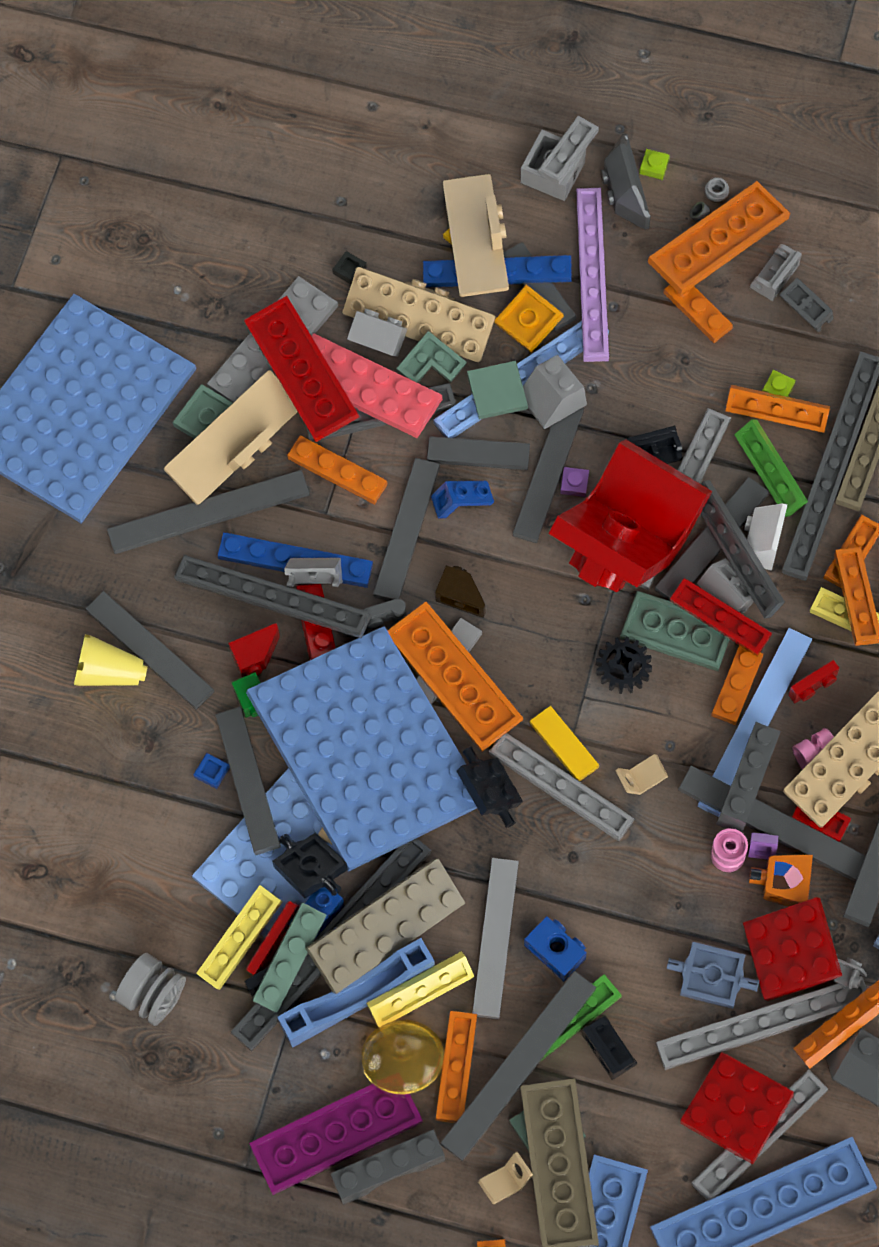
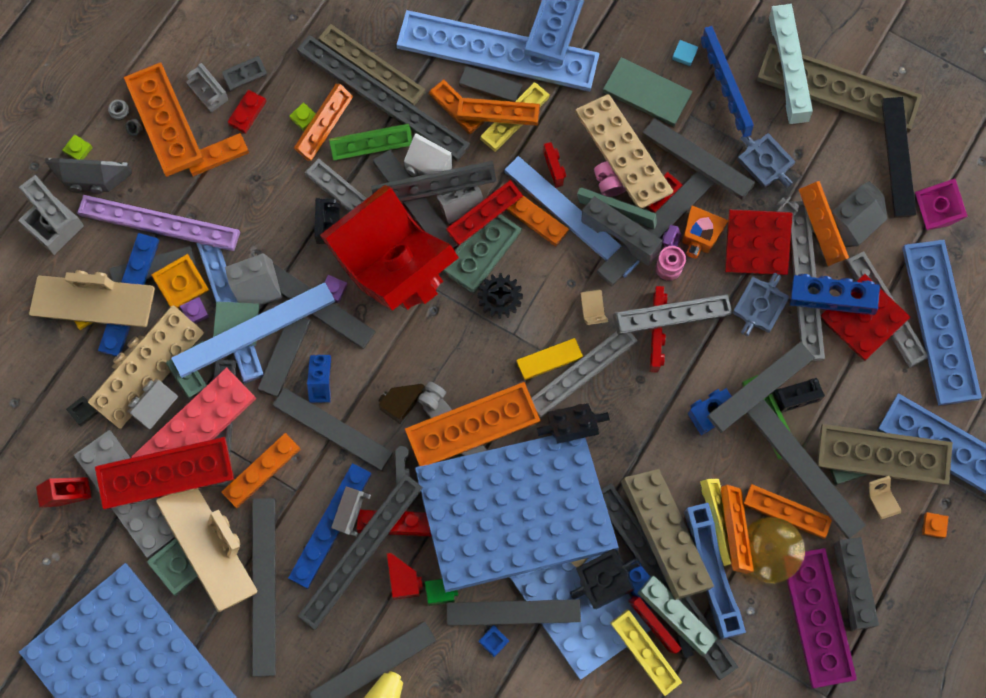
camera: 80 degrees left, 5 degrees up
light grey tile [472,858,519,1019] -> none
none -> red slope [36,477,92,508]
none -> light blue tile [172,282,335,378]
none -> medium lavender plate [180,297,209,324]
none -> red plate [227,89,267,134]
none -> light grey wheel [417,381,446,411]
none -> sand green tile [577,187,657,229]
none -> tile [613,294,733,335]
none -> red plate [650,286,668,373]
none -> dark grey tile [707,342,815,433]
none -> orange plate [720,485,754,574]
none -> blue brick [790,274,880,315]

